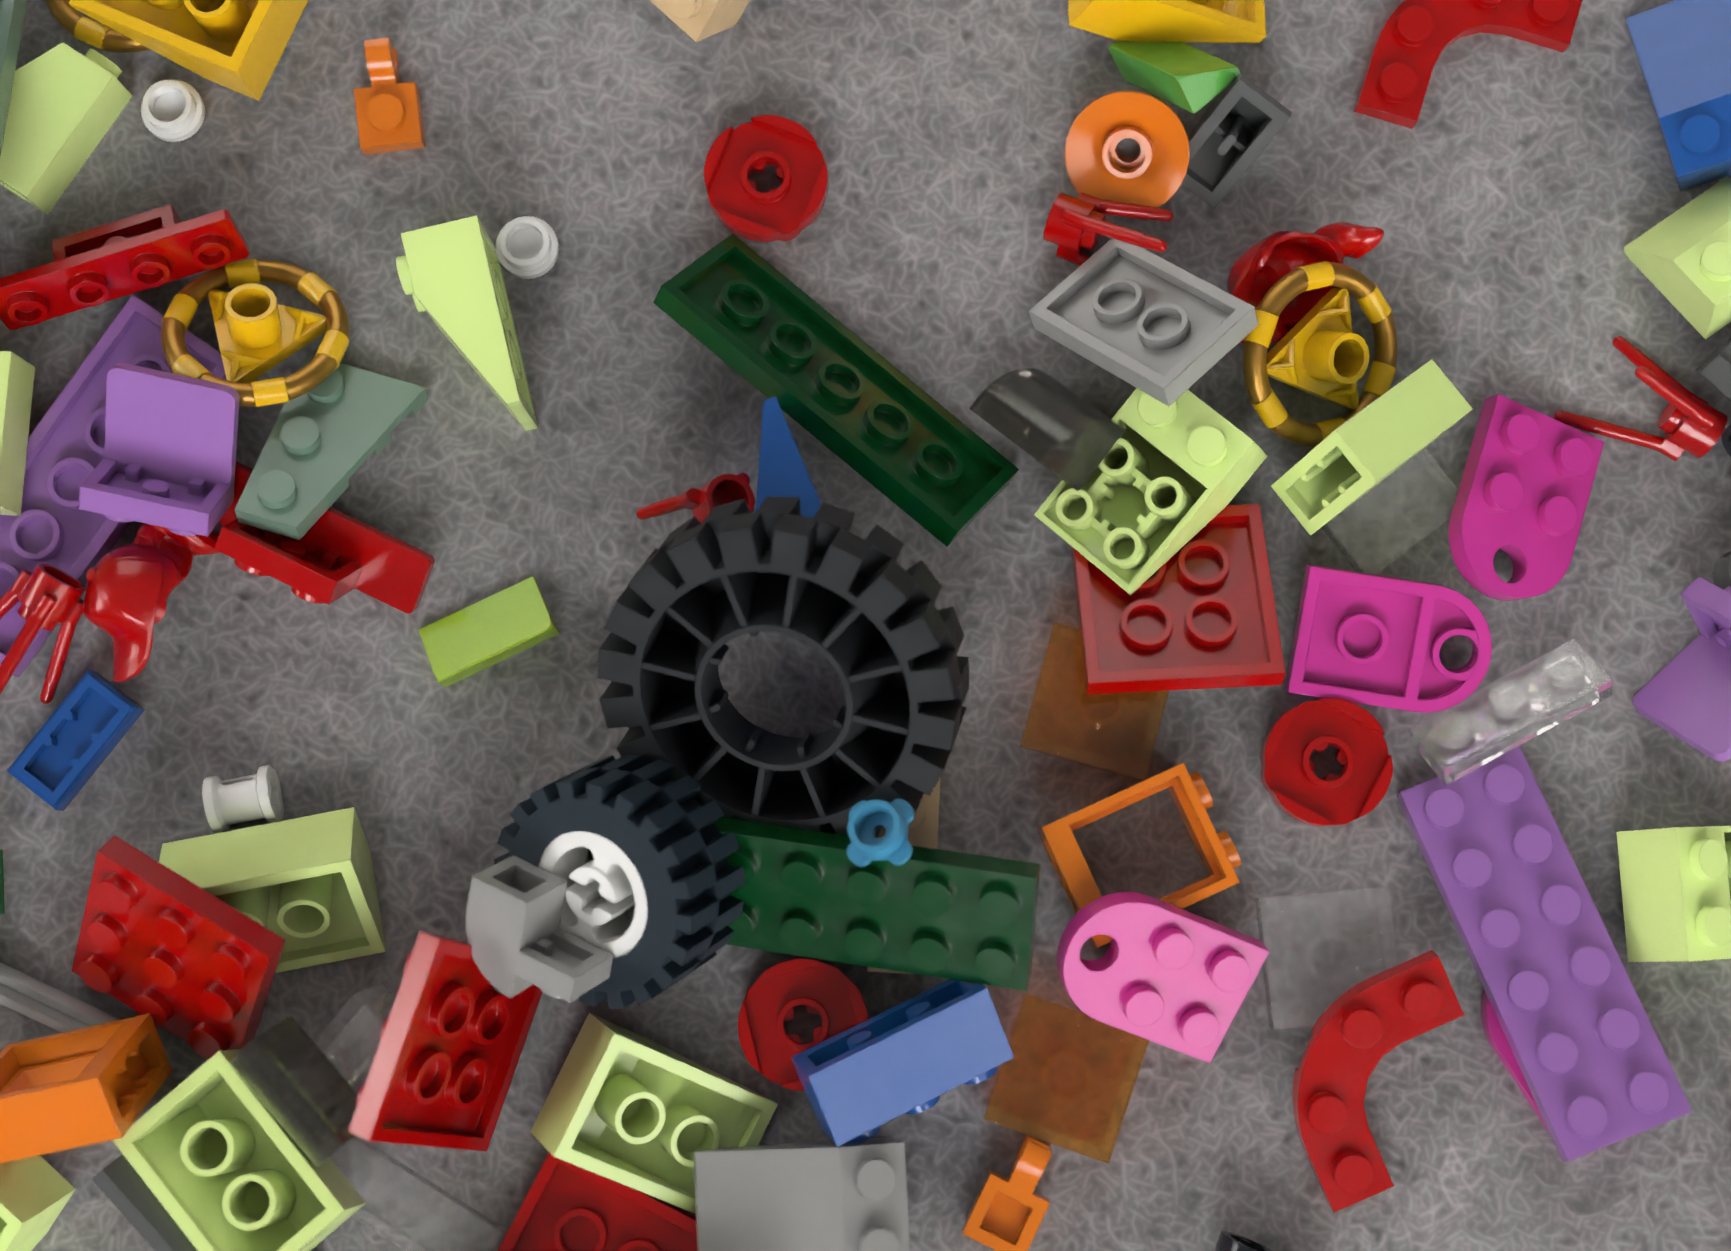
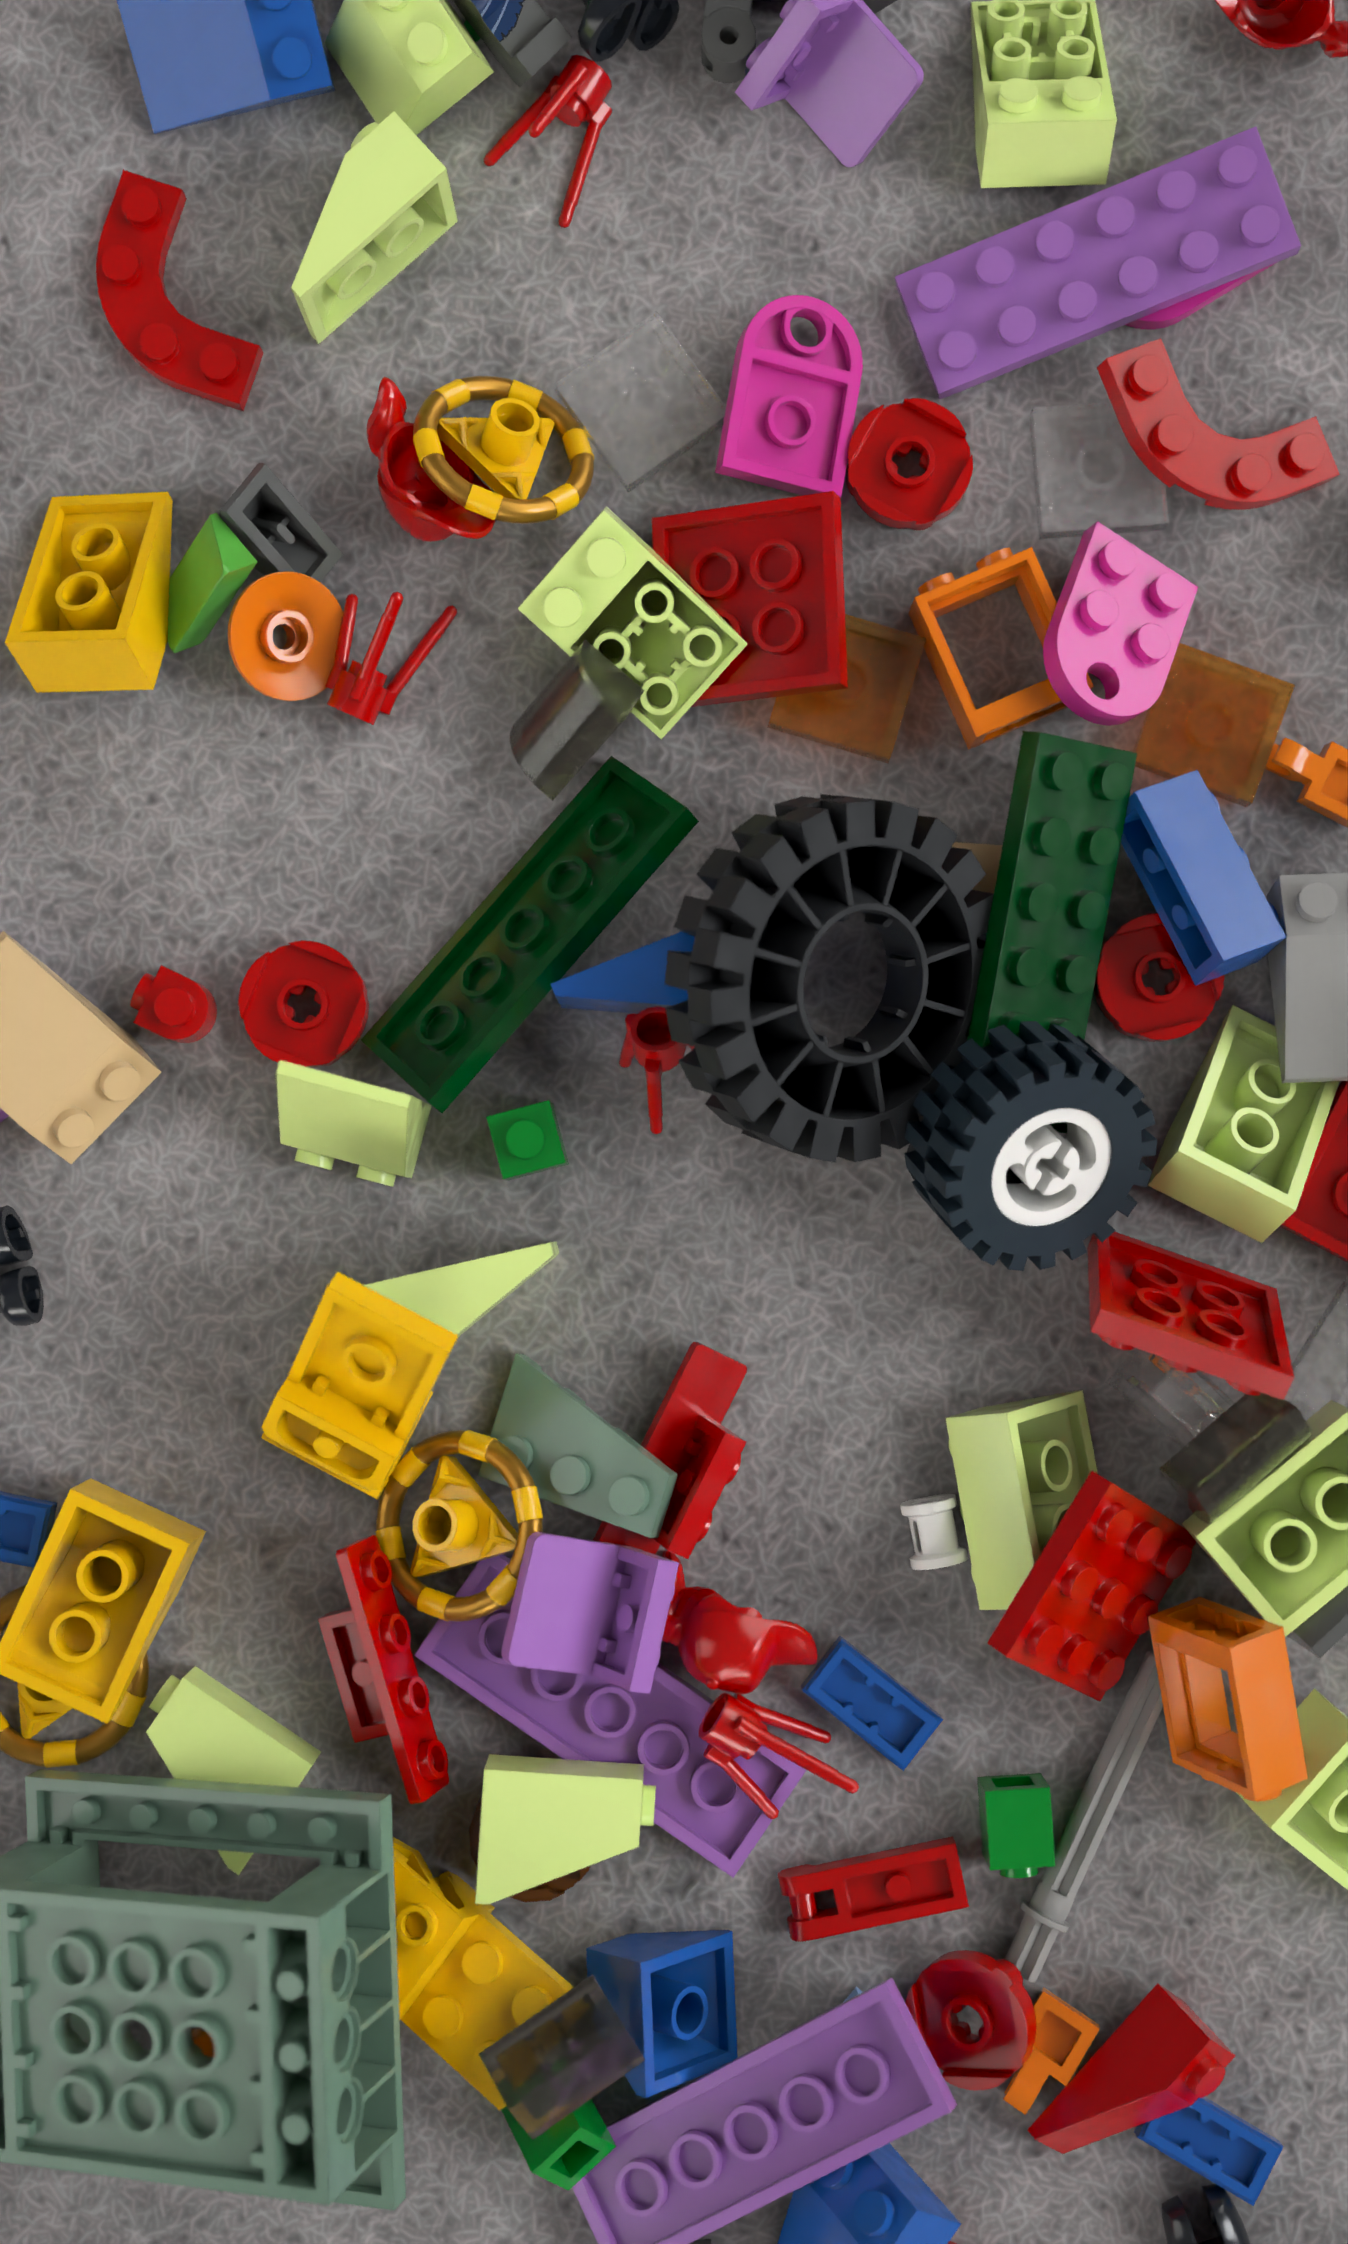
camera: 90 degrees left, 5 degrees up
white plate [141,80,205,142] -> none
orange plate [354,37,426,155] -> none
lime slope [418,576,561,687] -> none
light grey brick [465,855,614,1002] -> none
white plate [496,216,559,279] -> none
dark azure plate [847,799,914,867] -> none
light grey plate [1029,238,1258,407] -> none
yellowish green slope [1271,359,1473,536] -> none
clear plate [1408,638,1613,785] -> none
dark pink plate [1448,394,1604,601] -> none
none -> red plate [130,965,217,1043]
none -> yellow piece [261,1271,459,1500]
none -> yellowish green slope [276,1060,432,1187]
none -> yellowish green slope [291,111,458,344]
none -> green brick [486,1100,569,1181]

